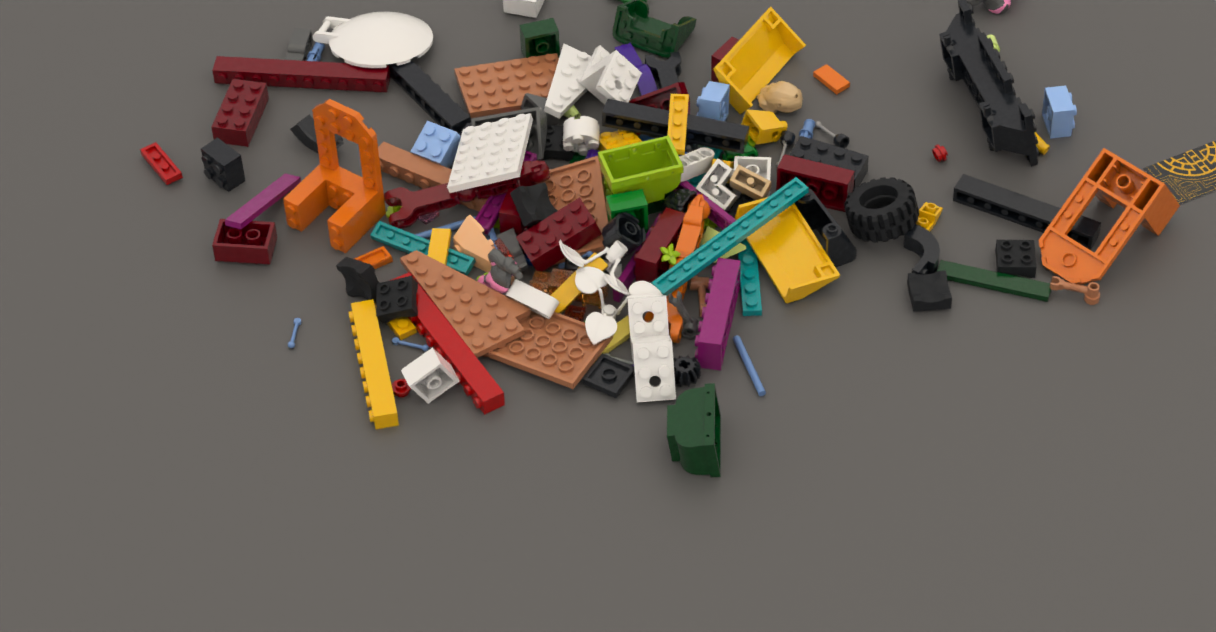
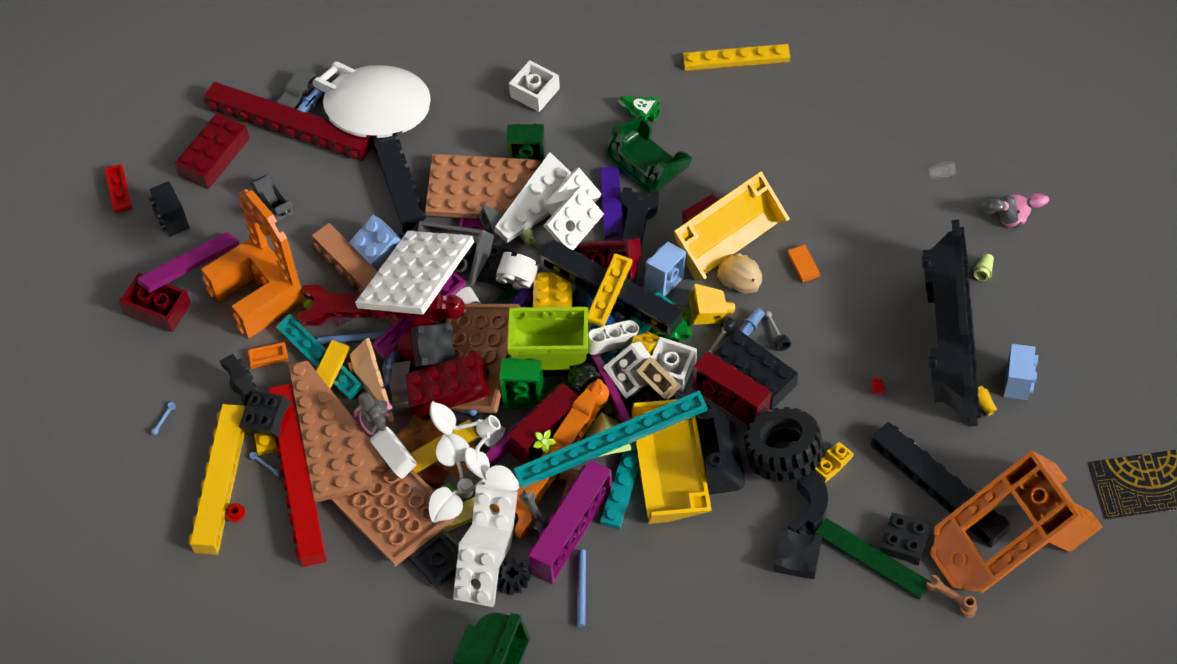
camera: 20 degrees right, 10 degrees up
white brick [401,347,459,404] -> none
clear red tile [494,238,514,259] -> none
black brick [602,212,646,258] -> none

